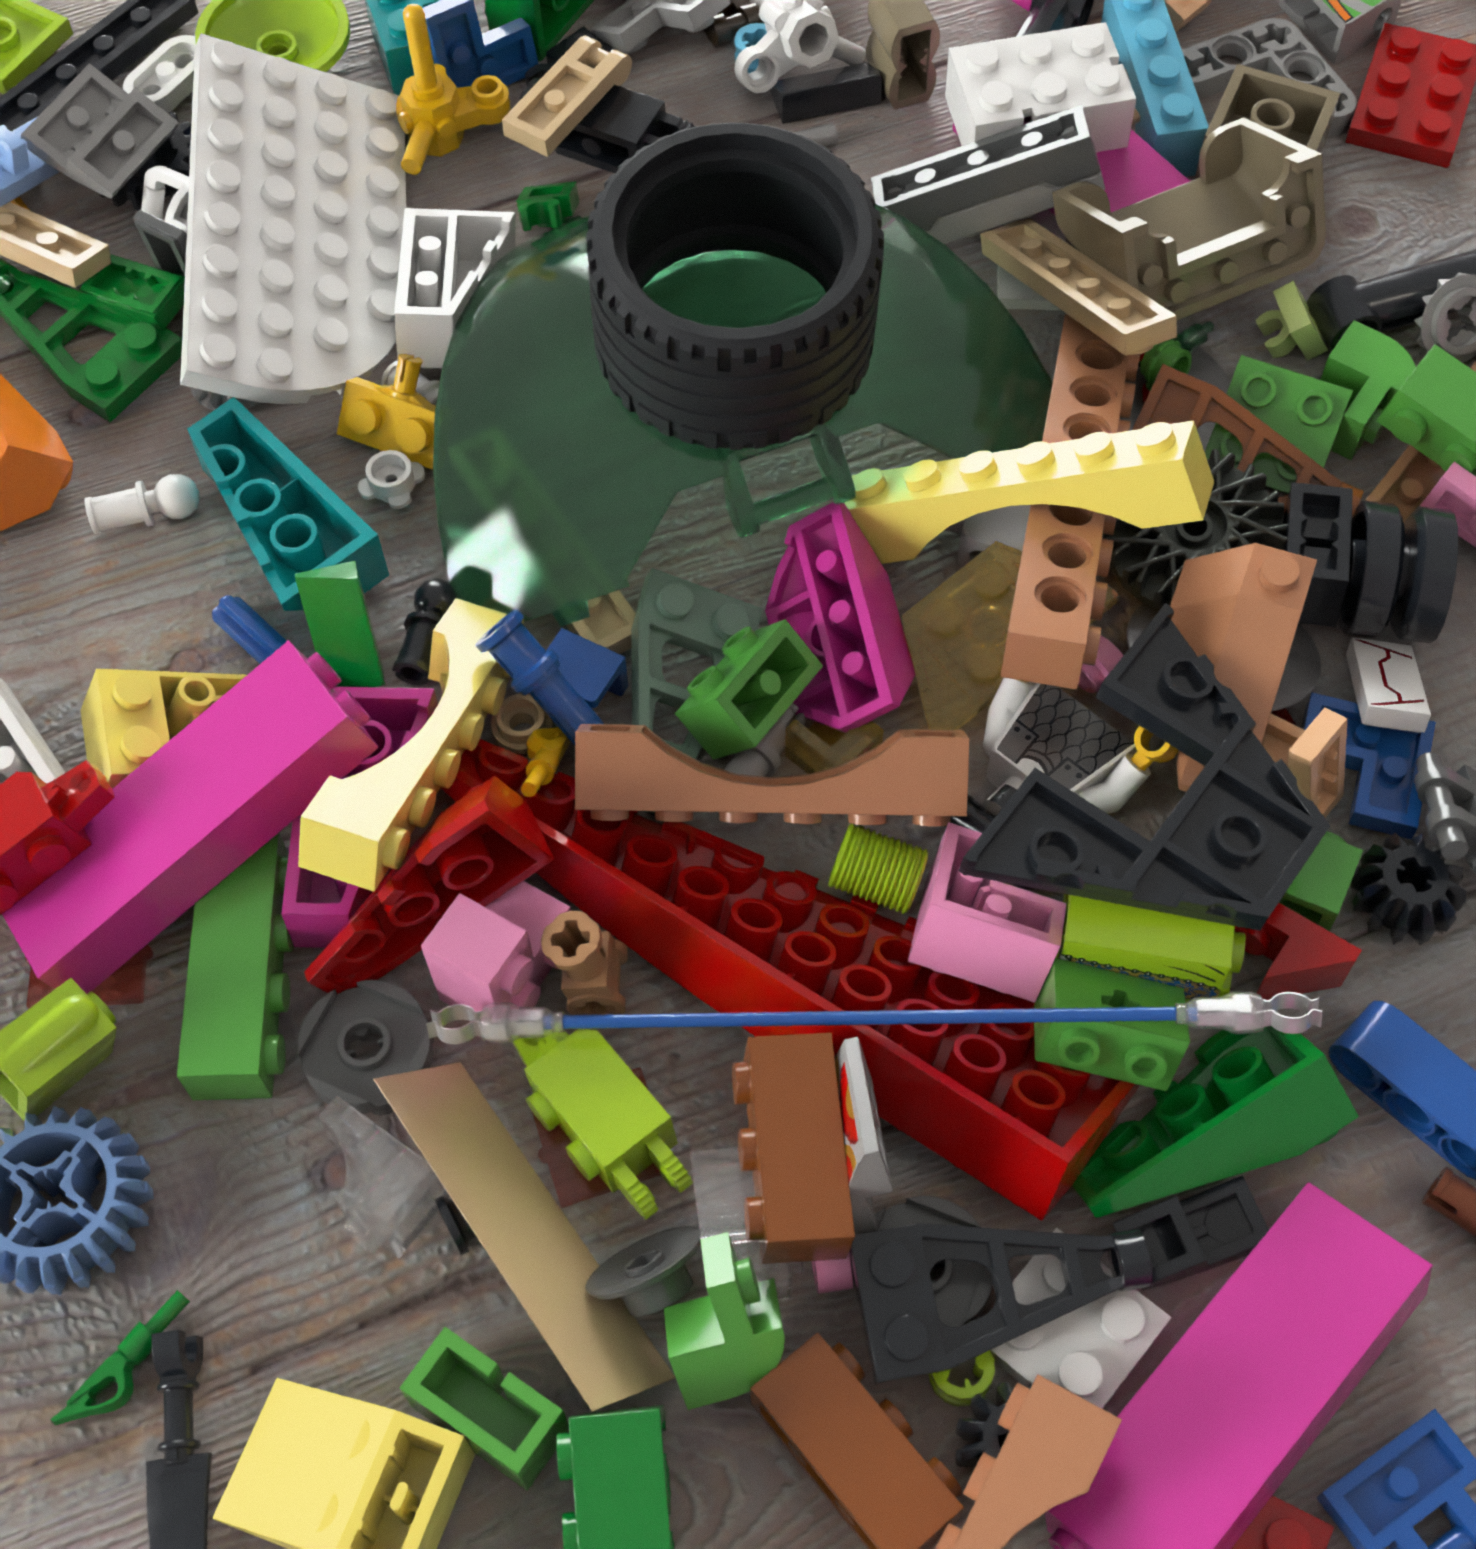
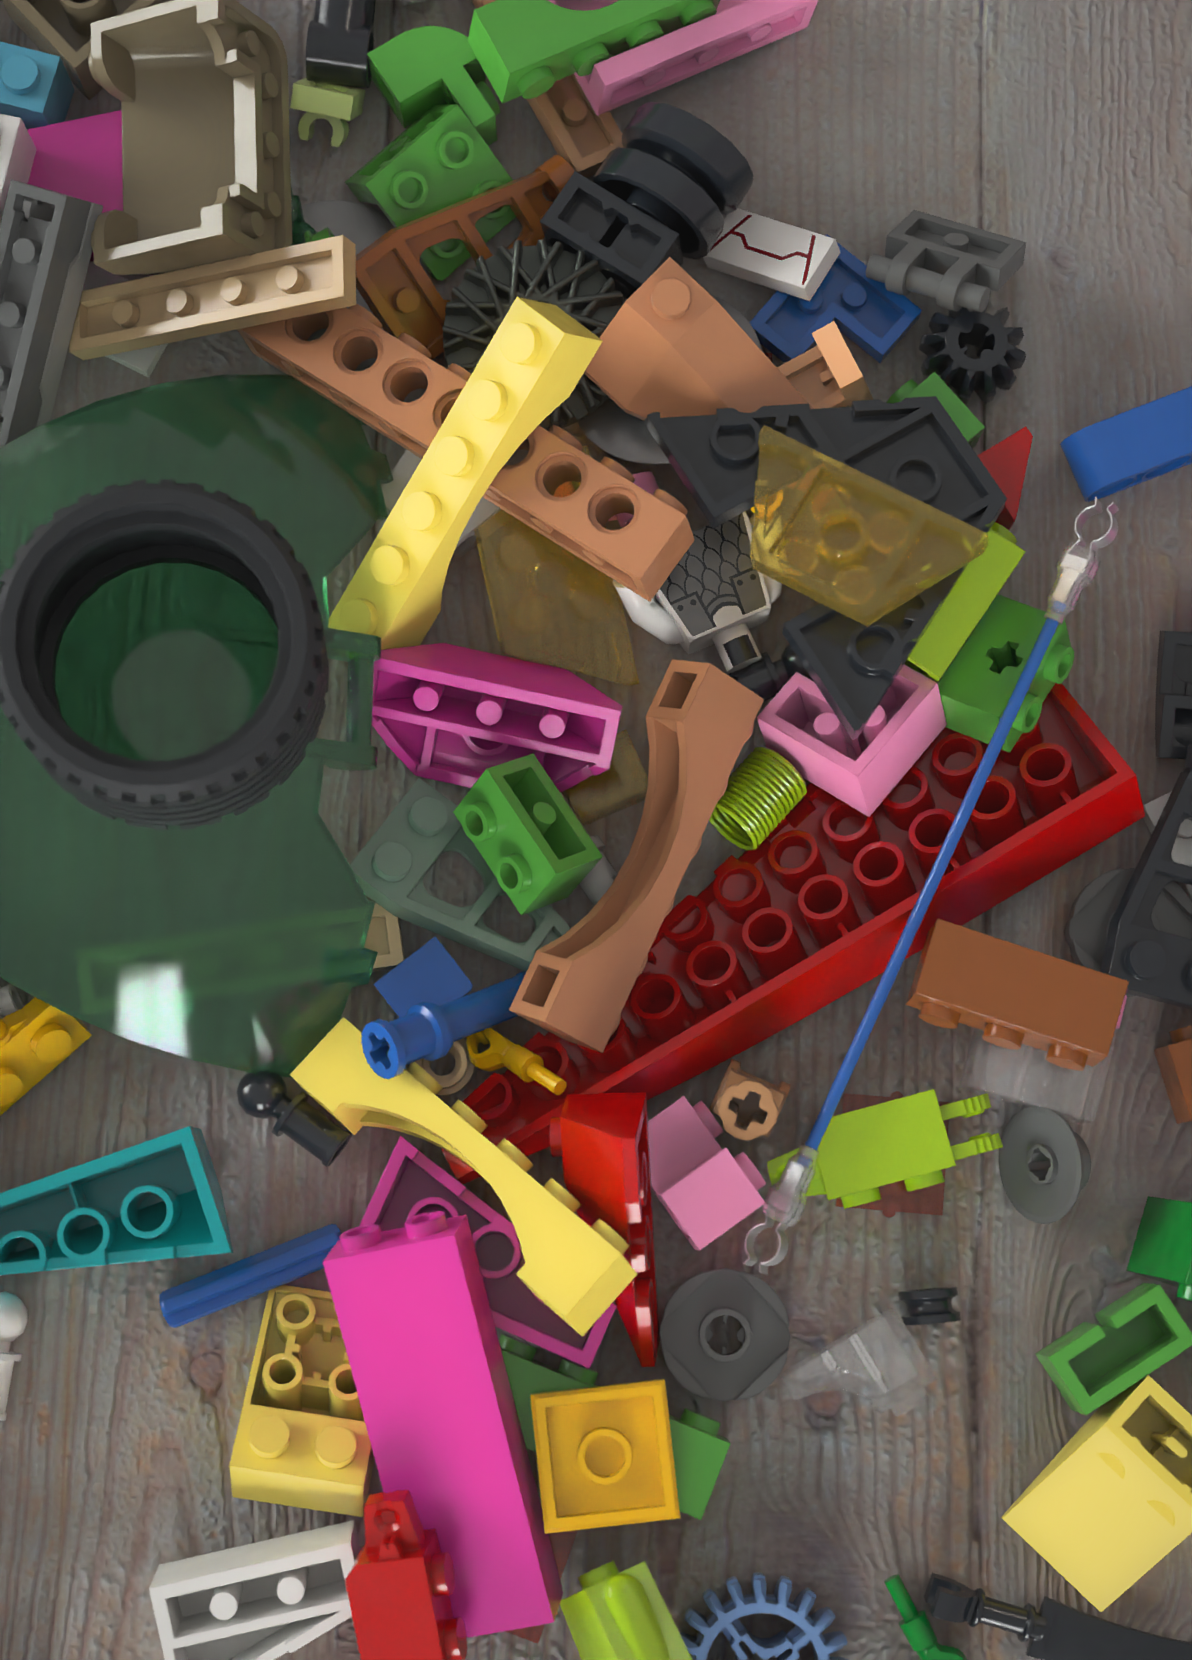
camera: 70 degrees left, 20 degrees up
green slope [295,561,386,687] -> none
white plate [358,450,425,509] -> none
tan sticker [373,1062,676,1412] -> none
bright green brick [664,1232,785,1410] -> none
light grey slope [835,1037,893,1235] -> none
green wedge [1072,1025,1359,1218] -> none
none -> yellow plate [530,1379,680,1534]
none -> clear yellow wing [750,425,989,627]

